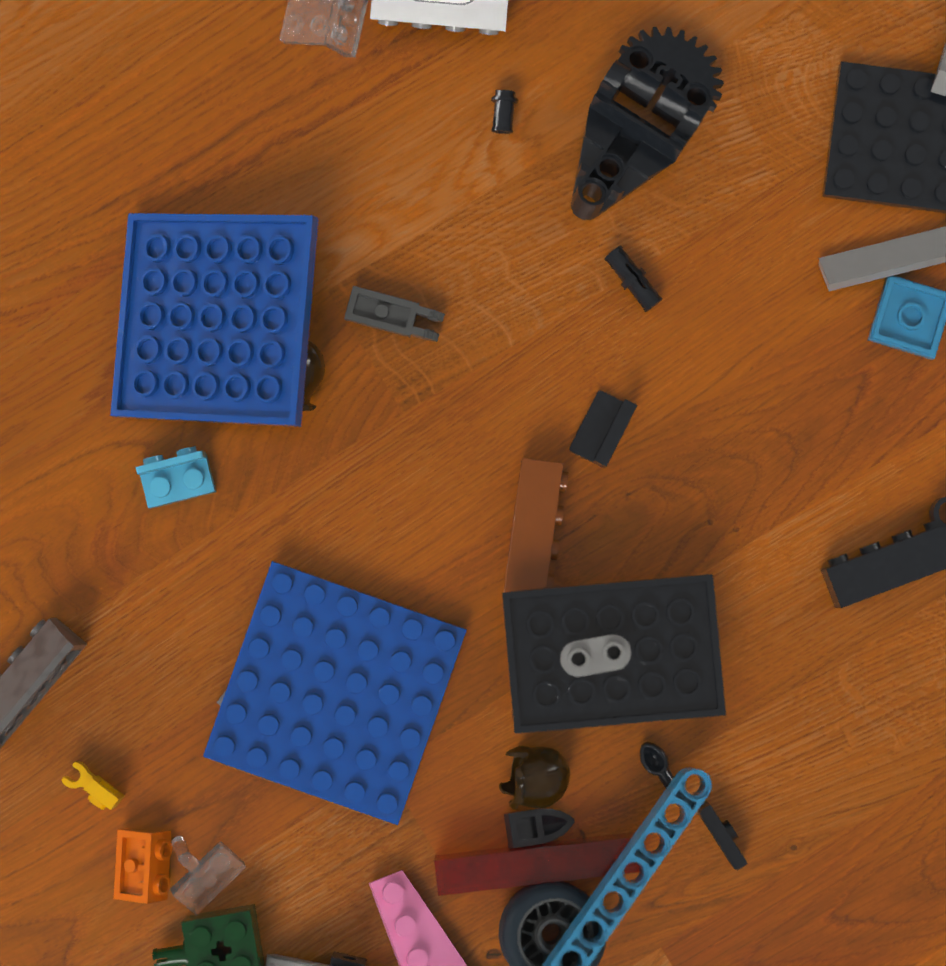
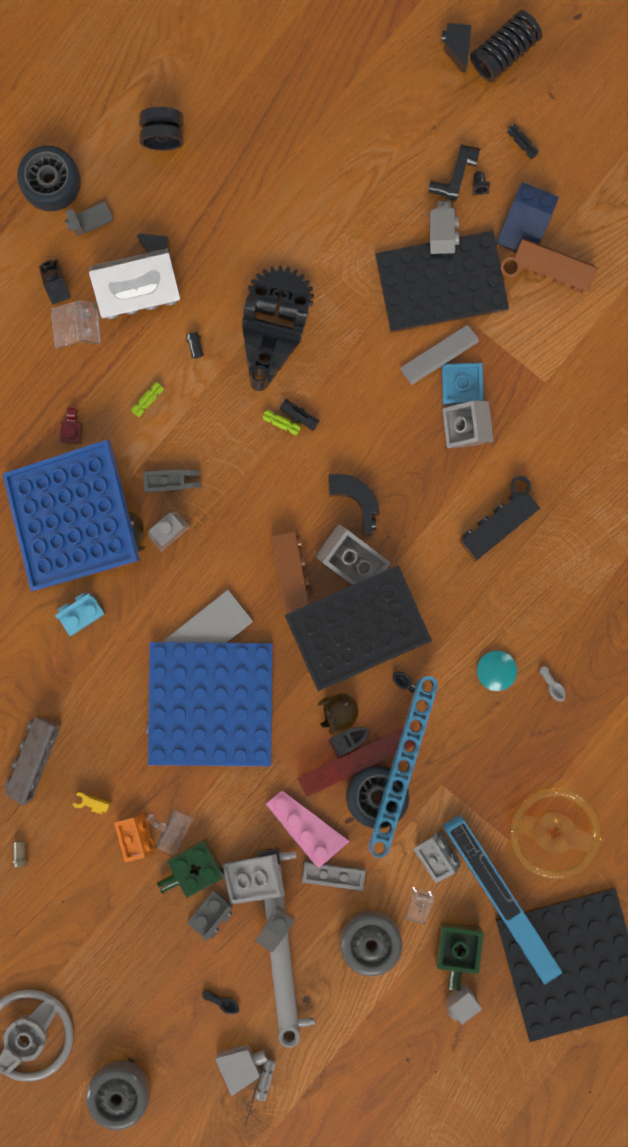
camera: 20 degrees left, 0 degrees up
light grey plate [560,634,631,677] -> none
black panel [569,391,637,469] -> none
black plate [697,801,748,870] -> none
none -> dark red plate [60,407,83,444]
none -> lime axle [131,382,164,417]
none -> light grey torso [148,511,190,552]
none -> light grey tile [164,590,253,643]
none -> lime axle [263,410,301,435]
none -> light grey slope [314,524,391,585]
none -> black arch [328,474,380,536]
none -> light grey slope [443,401,494,448]
none -> teal dish [477,651,517,691]
none -> light grey piece [539,666,566,702]

